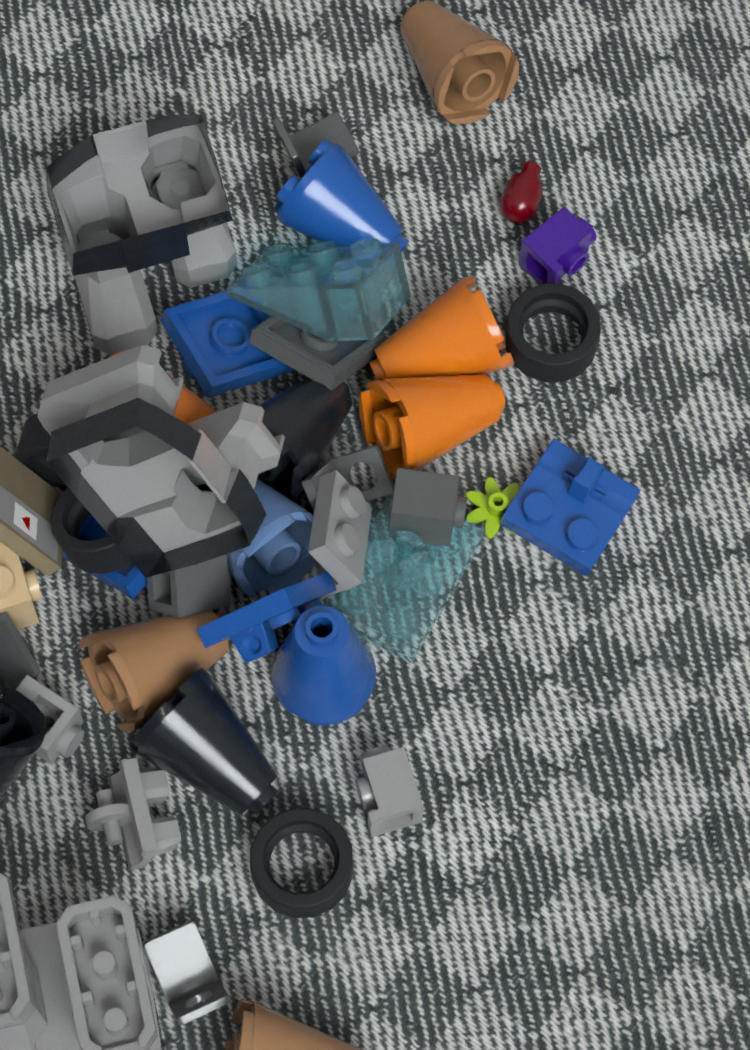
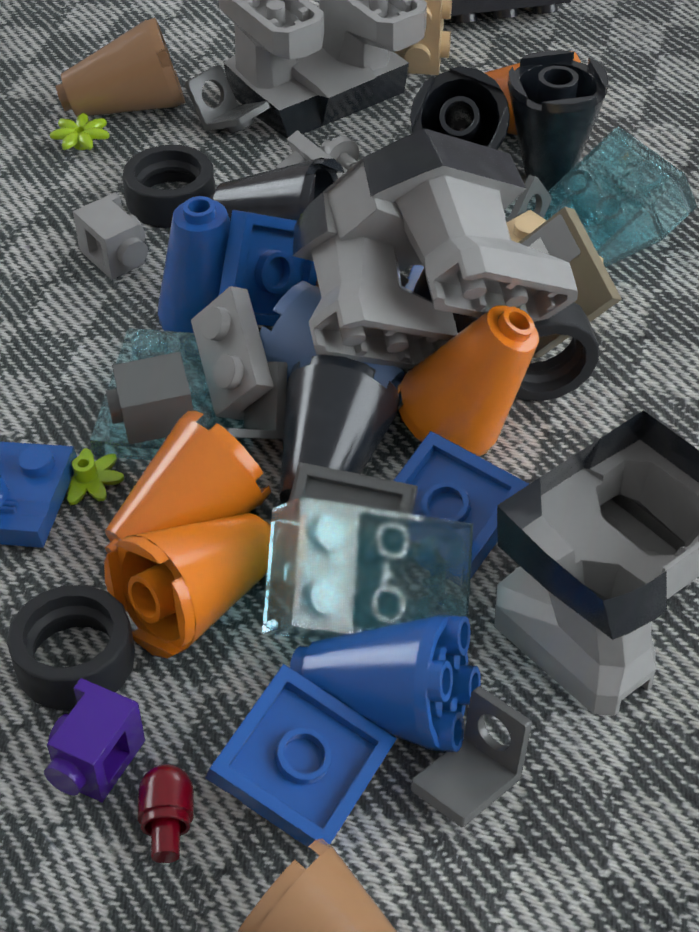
camera: 160 degrees right, 20 degrees down
none -> lime plant [50,113,110,150]
none -> blue hinge [205,664,397,854]

